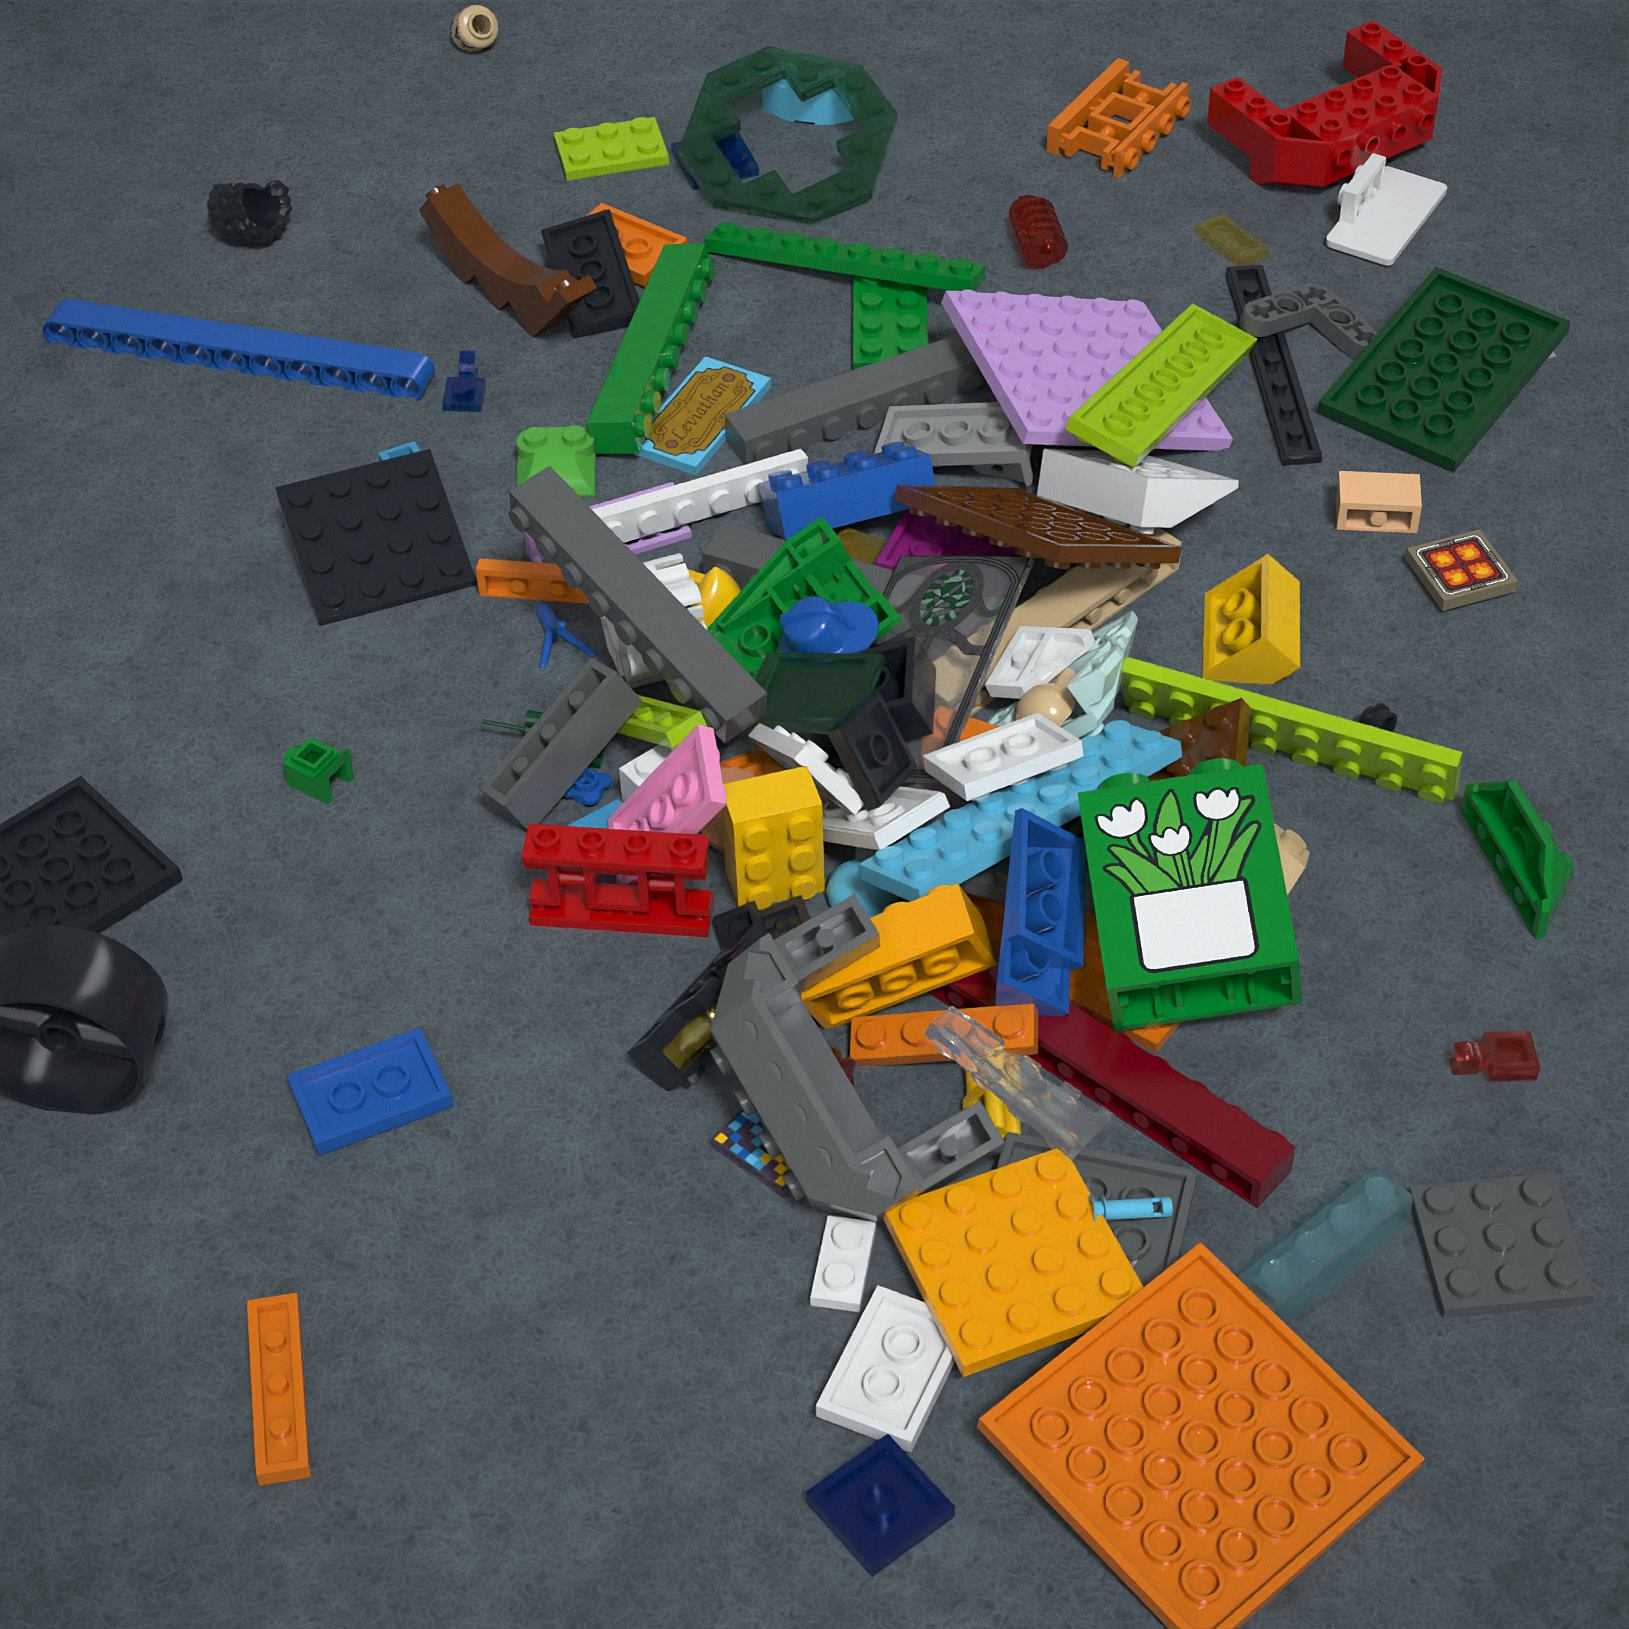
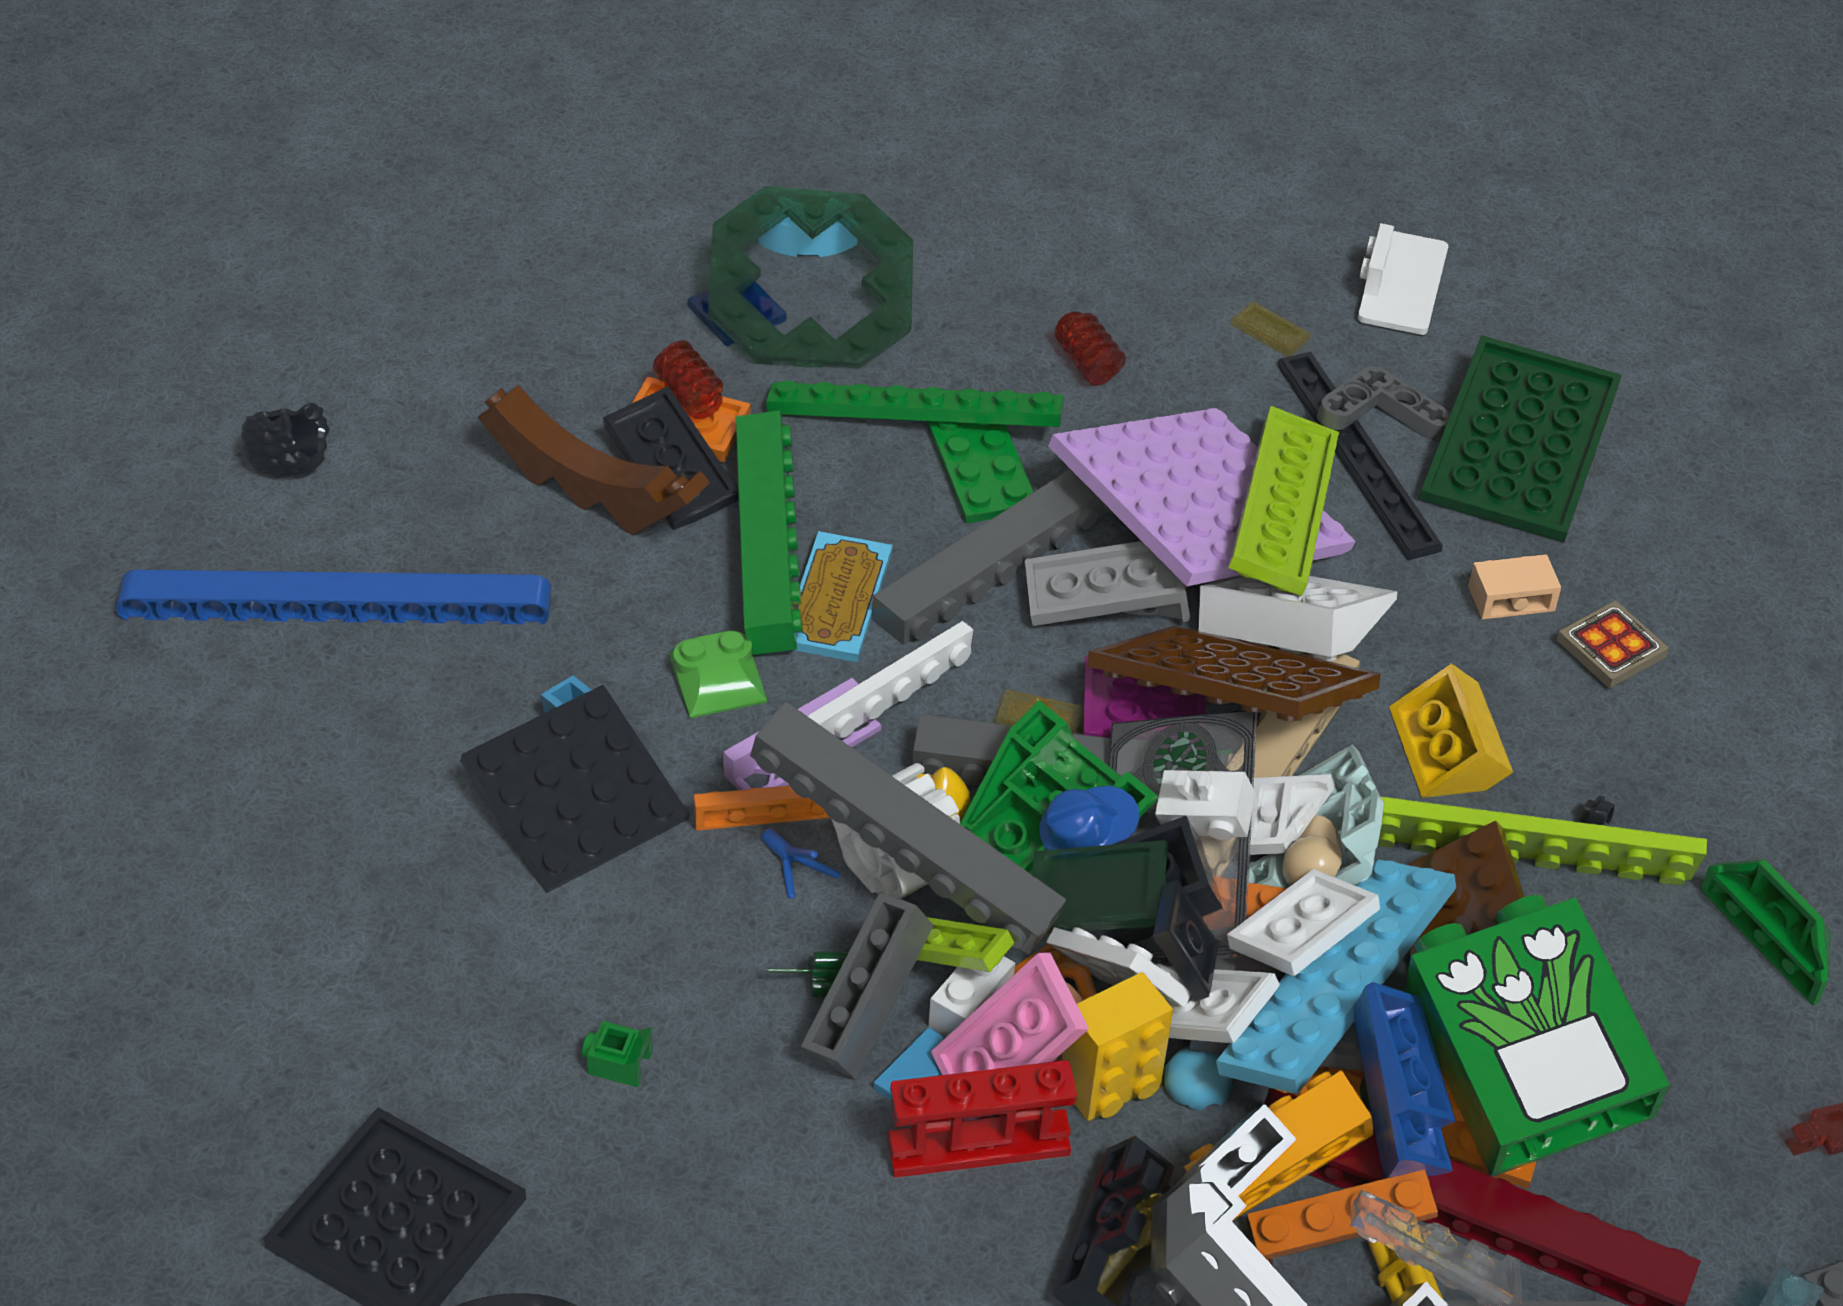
camera: 20 degrees left, 0 degrees up
clear blue plate [442,351,486,412] -> none
tan head [450,5,499,52] -> none
lime plate [554,117,669,181] -> none
blue plate [563,767,612,805] -> none
black slope [713,895,811,949] -> none
blue brick [758,441,936,540] -> none
orange fence [1047,58,1192,178] -> none
red wedge [1207,20,1442,187] -> none
none -> clear red piece [653,340,723,419]
none -> white brick [1155,770,1256,840]

